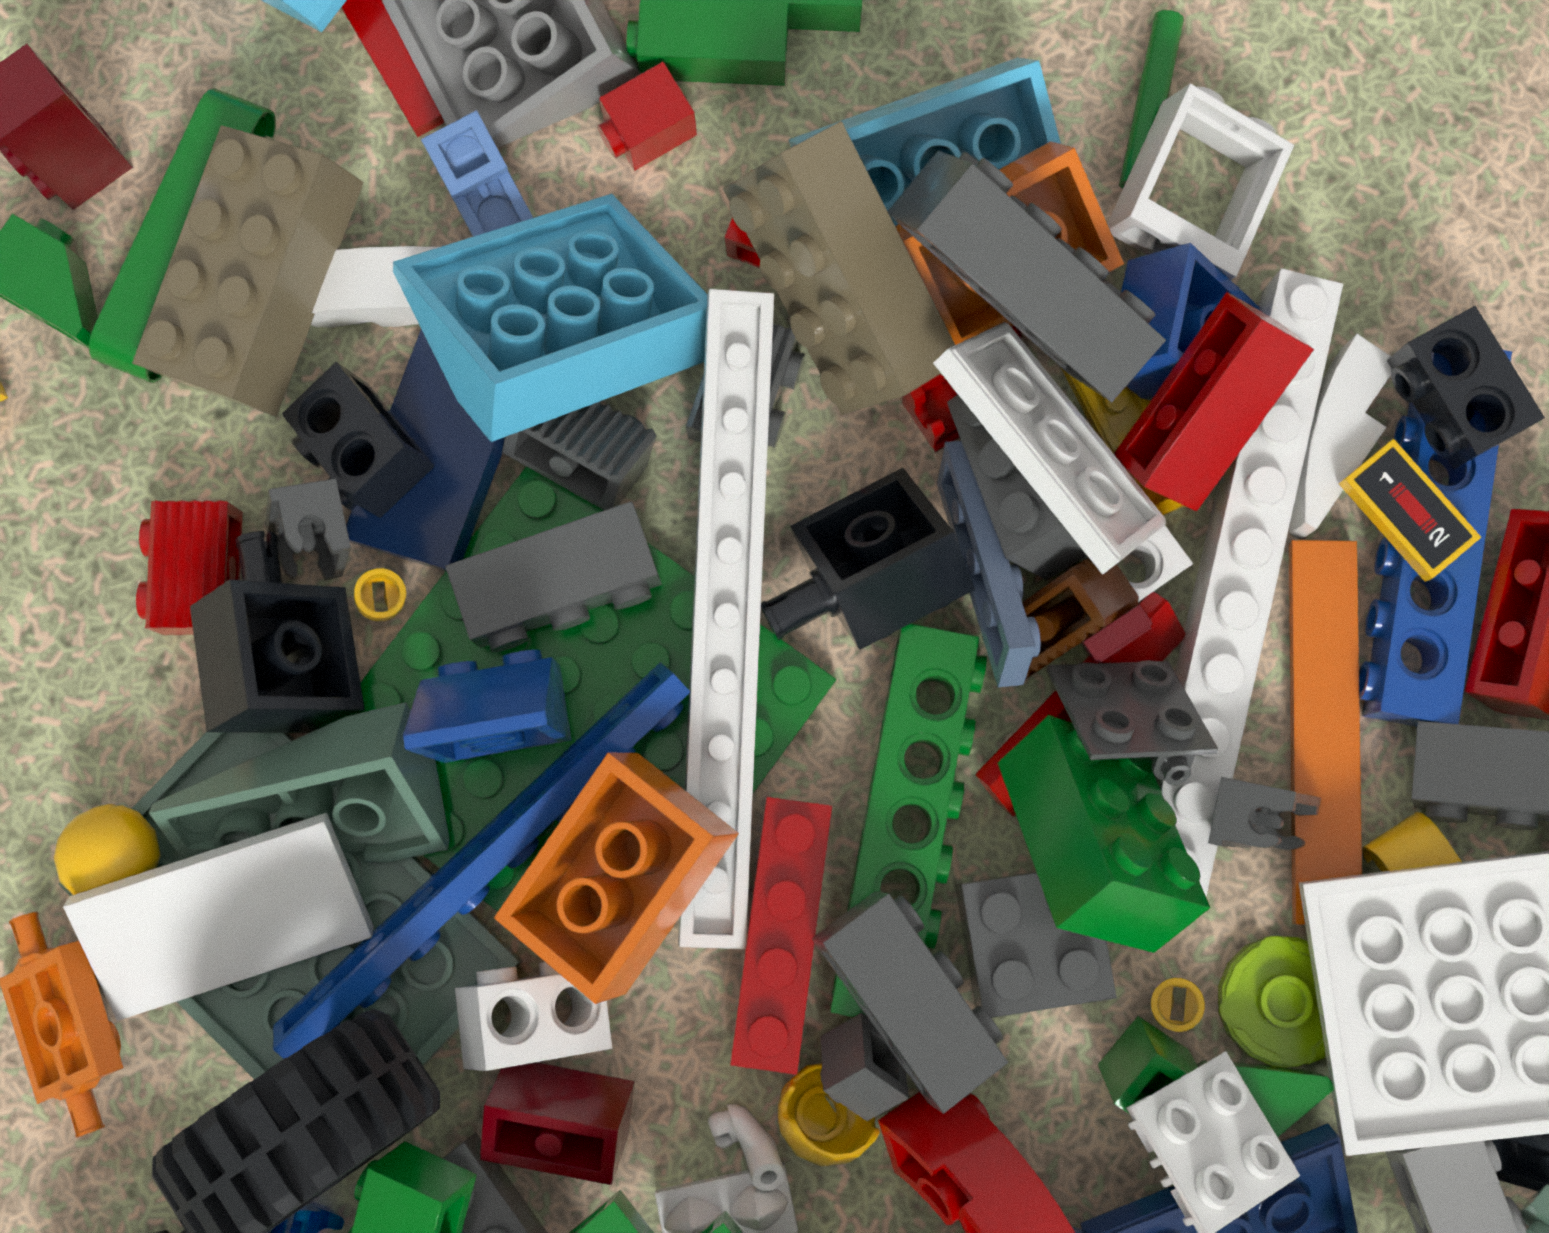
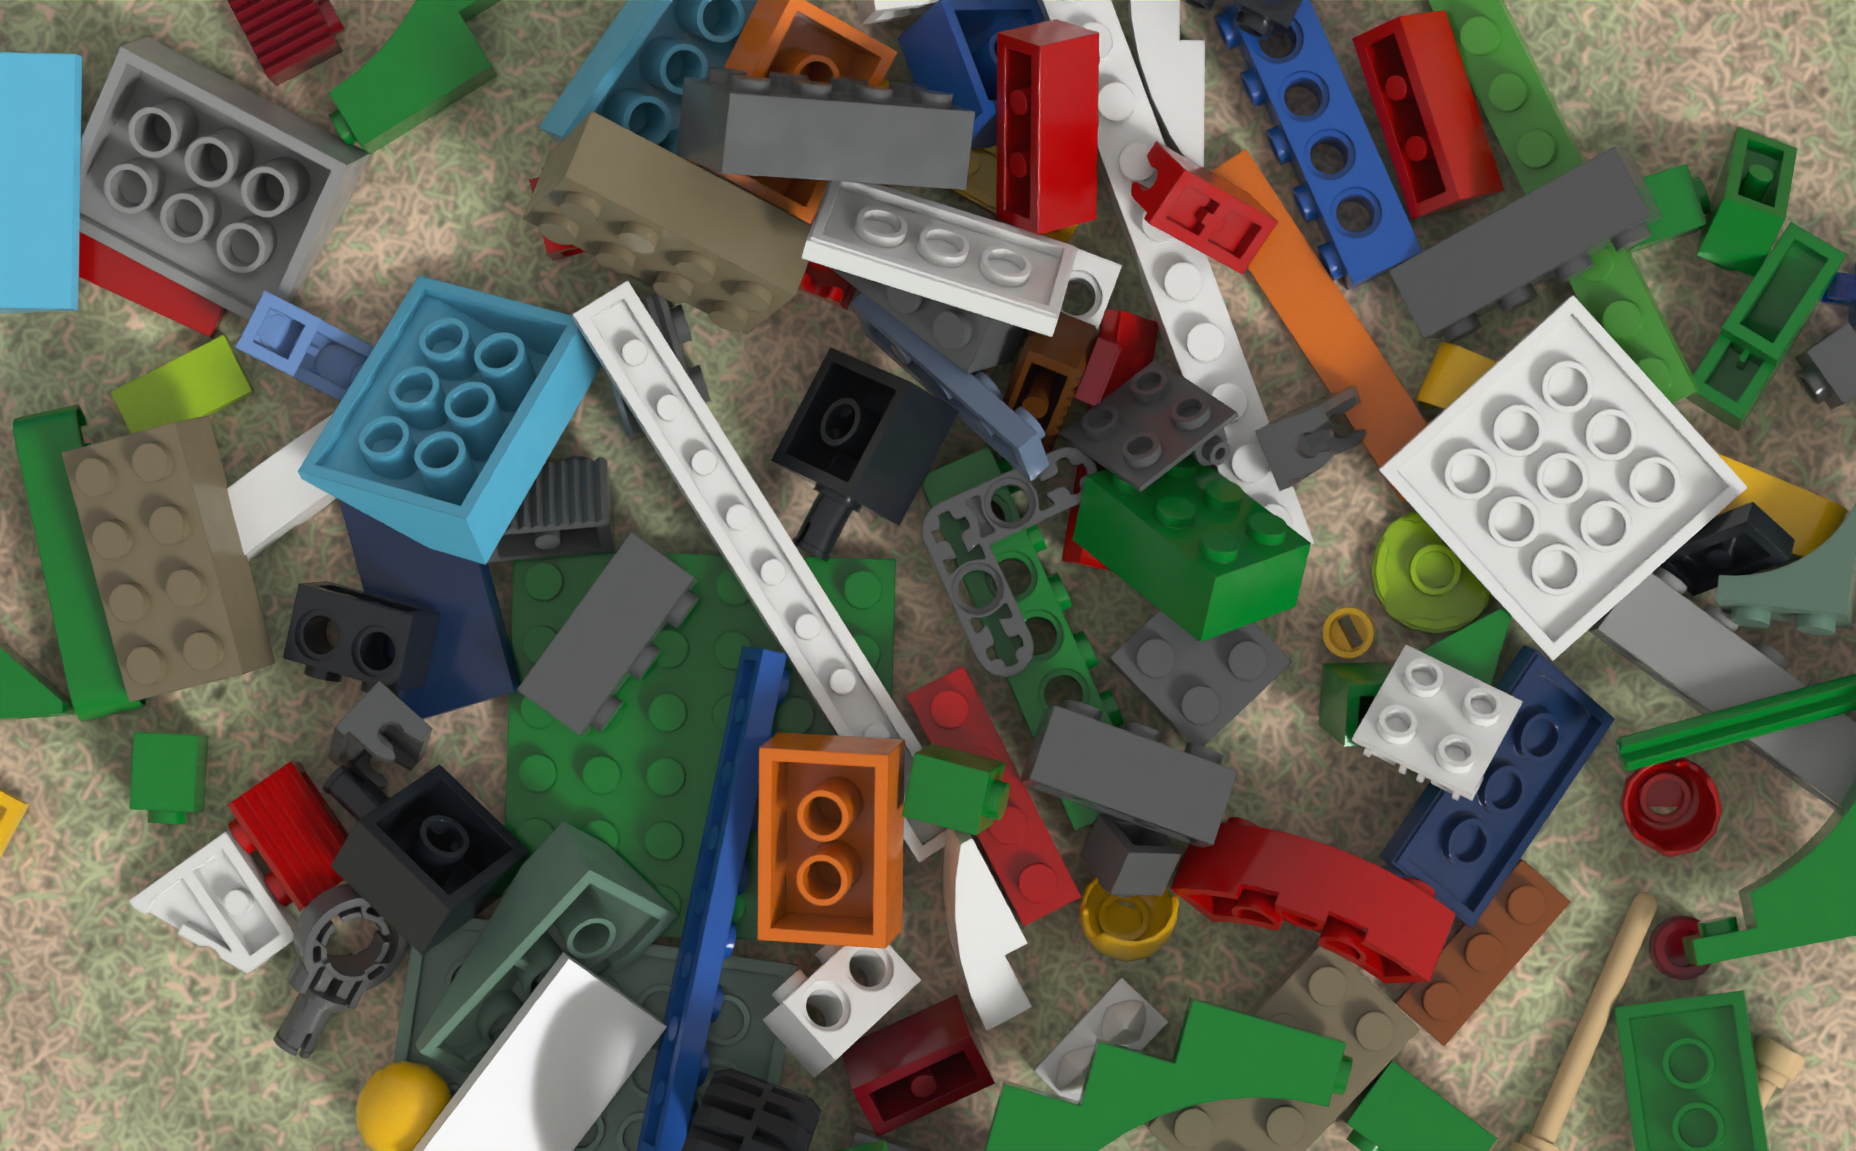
camera: 30 degrees left, 5 degrees up
yellow hinge [354,568,406,622] -> none
blue slope [403,650,572,763] -> none
red brick [597,62,697,171] -> none
white arm [708,1104,785,1191] -> none
tile [1338,439,1482,582] -> none
none -> lime tile [110,335,255,434]
none -> green brick [129,732,209,824]
none -> white wing [129,830,297,973]
none -> dark grey pin [273,883,408,1059]
none -> green brick [902,743,1010,836]
none -> dark grey beam [922,447,1097,678]
none -> white slope [943,828,1032,1031]
none -> red hinge [1131,141,1278,275]

